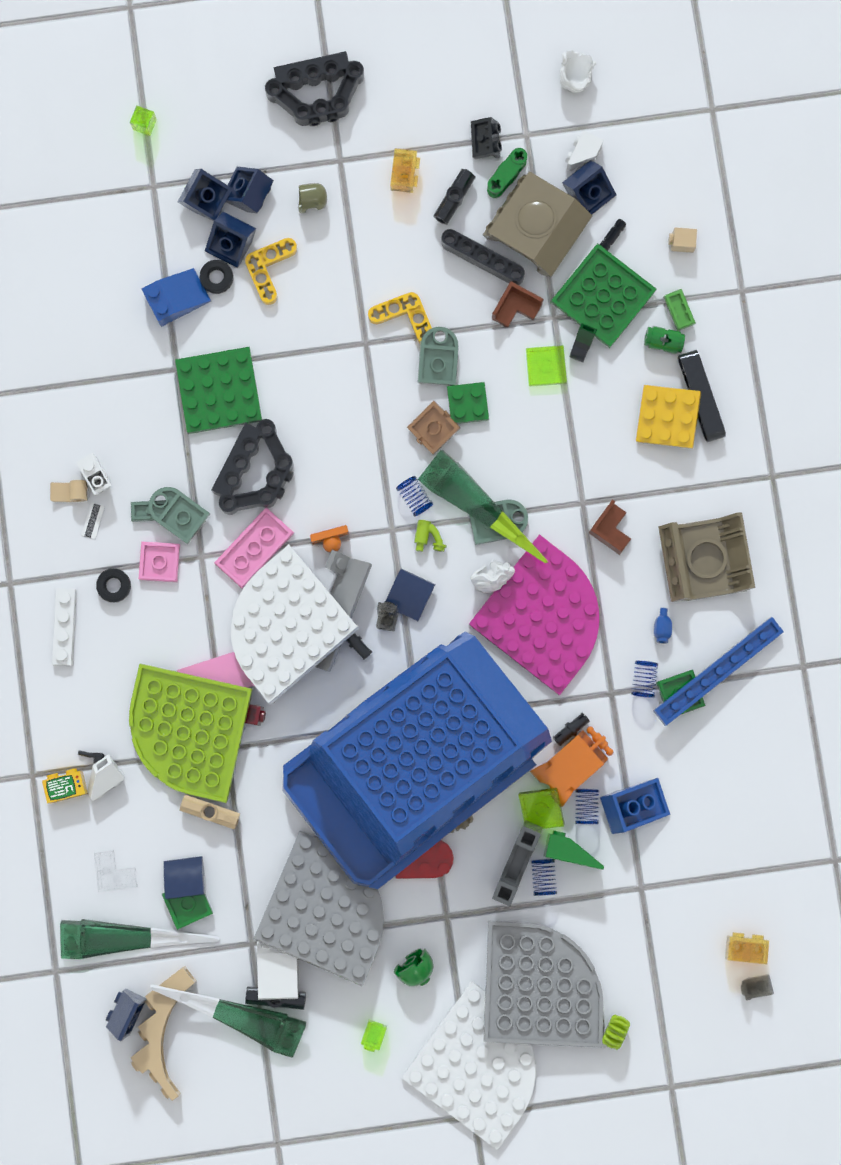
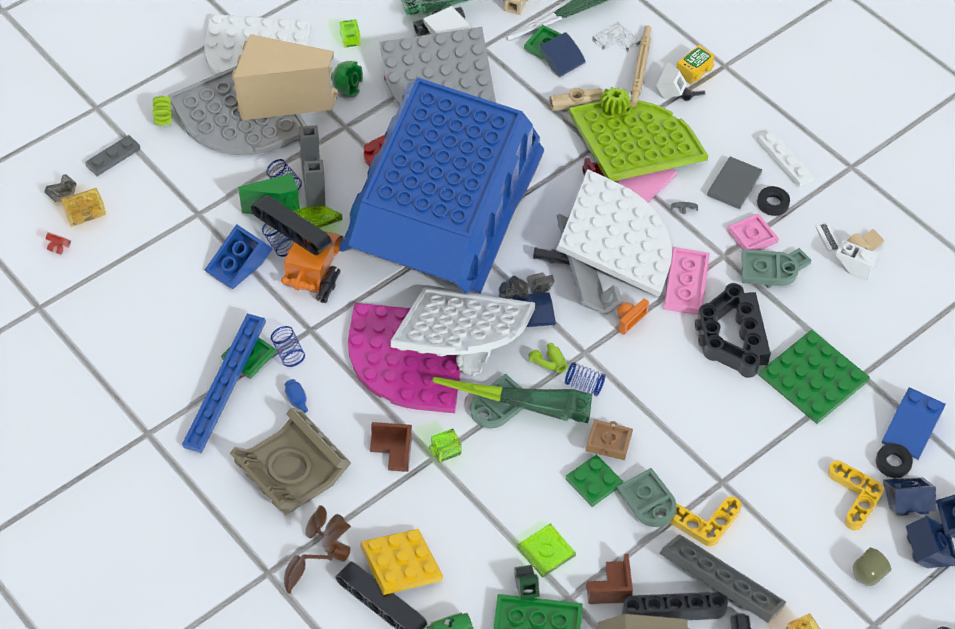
camera: 145 degrees right, 30 degrees down
none -> clear red tile [45,232,71,255]
none -> dark grey plate [85,135,140,176]
none -> tan windscreen [232,34,338,120]
none -> black beam [251,195,332,255]
none -> reddish brown plant [284,505,351,594]
none -> white plate [391,287,535,356]
none -> clear neon green brick [429,428,462,463]
none -> clear smoke bracket [499,275,529,300]
none -> lime gear [600,86,630,115]
none -> tan axle [630,25,651,107]
none -> dark grey tile [660,534,786,623]
none -> dark grey piece [671,202,698,214]
none -> dark grey tile [707,156,763,209]

